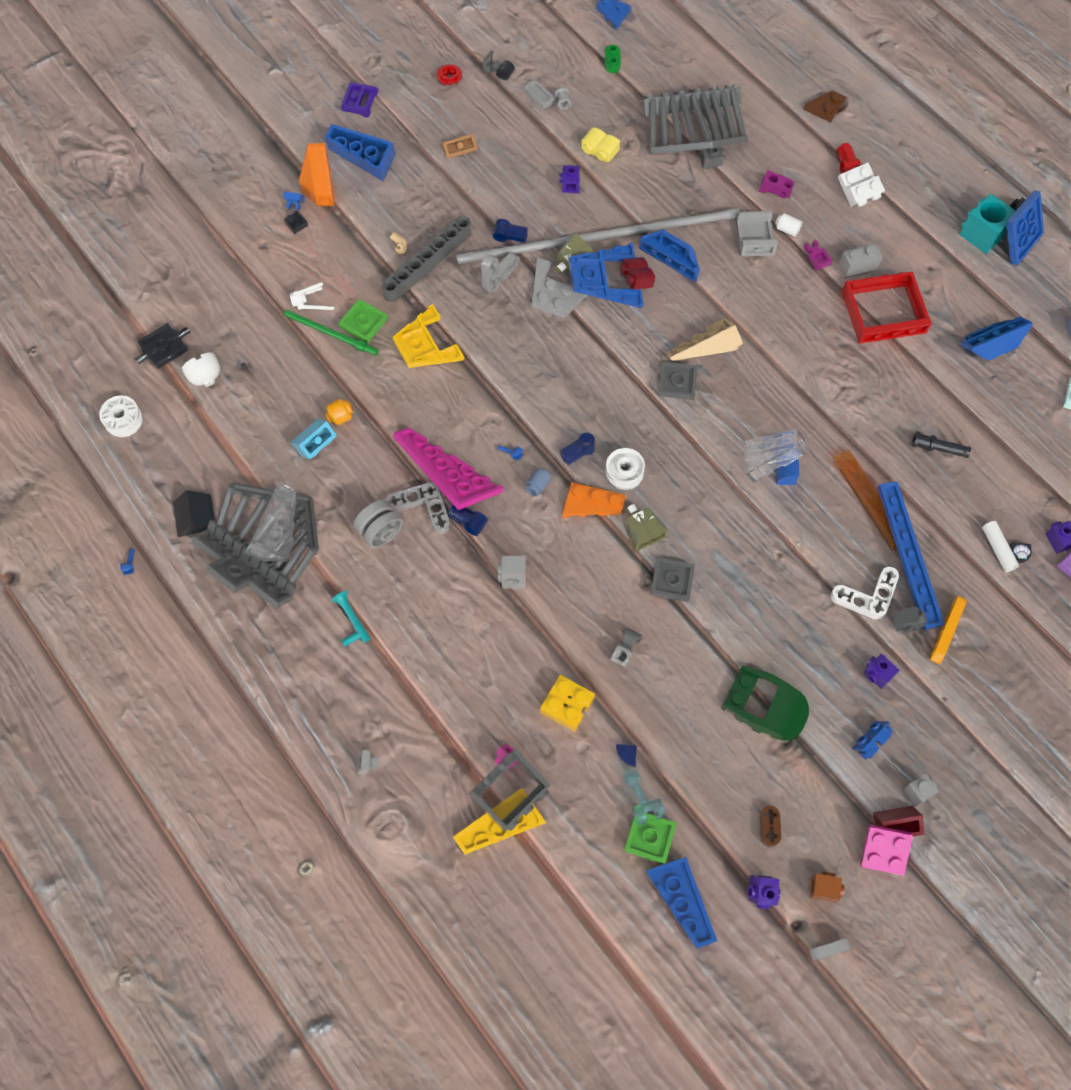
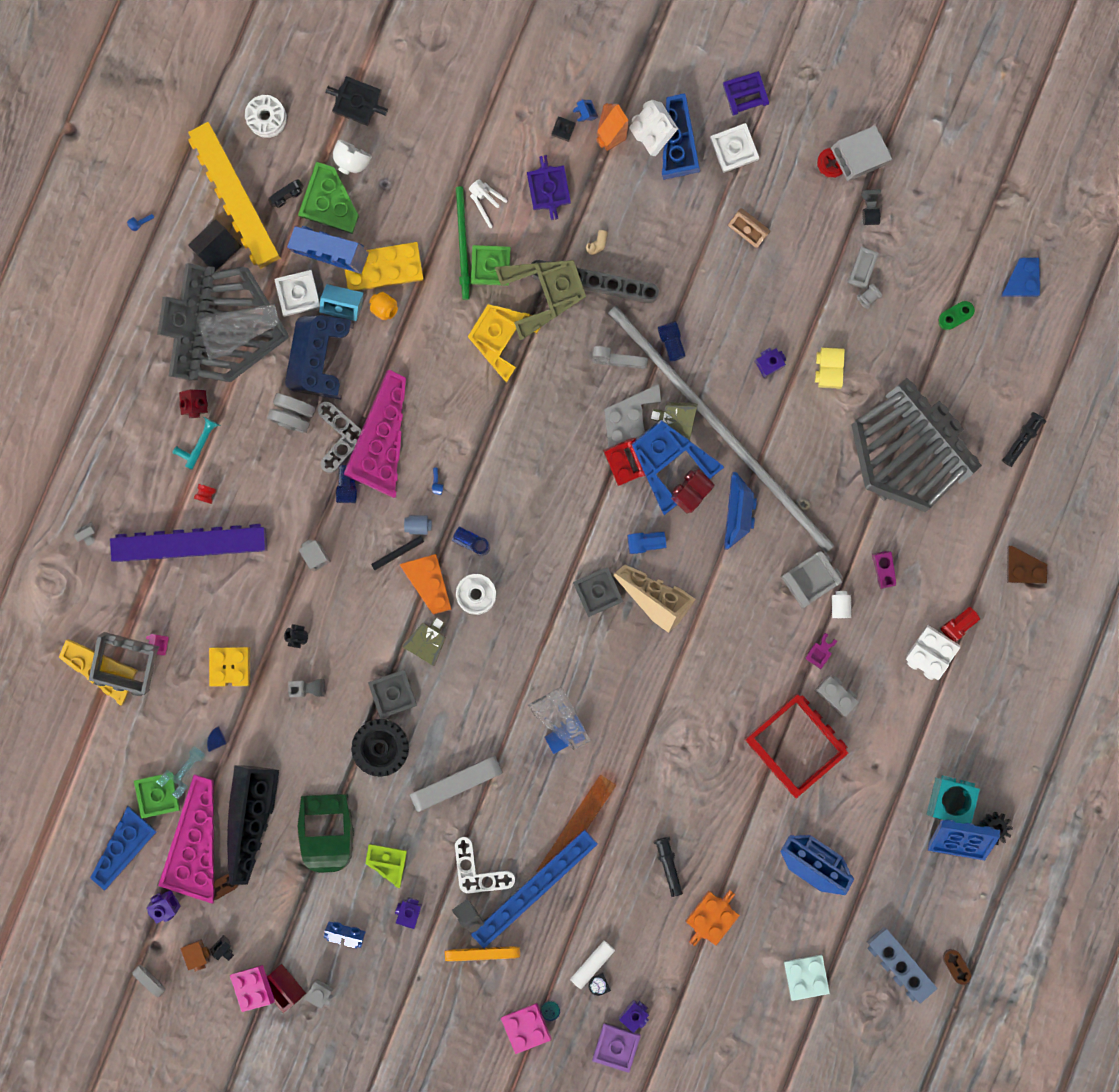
camera: 60 degrees right, 20 degrees up
none -> dark purple brick [110,524,268,562]
none -> dark pink wing [158,774,214,904]
none -> dark red brick [179,389,208,419]
none -> yellow brick [188,122,281,269]
none -> red wheel [194,484,216,504]
none -> black tile [210,935,234,961]
none -> black wedge [227,765,279,885]
none -> black plate [268,179,304,208]
none -> white plate [274,270,320,317]
none -> black gear [284,624,308,648]
none -> dark blue windscreen [285,315,354,400]
none -> wedge [287,226,369,274]
none -> bright green plate [298,162,359,234]
none -> yellow plate [345,242,424,291]
none -> black wheel [351,719,409,777]
none -> lime wing [365,844,407,888]
none -> black bar [371,535,424,570]
none -> light grey beam [409,756,503,812]
none -> olive wing [495,260,586,340]
none -> dark pink plate [501,1003,552,1054]
none -> dark purple plate [527,155,571,220]
none -> tile [541,1001,560,1021]
none -> red plate [603,438,645,486]
none -> blue piece [627,532,667,554]
none -> white plate [629,100,678,156]
none -> orange plate [685,890,740,946]
none -> white plate [710,123,759,173]
none -> light grey brick [831,125,892,182]
none -> black pin [1002,412,1047,467]

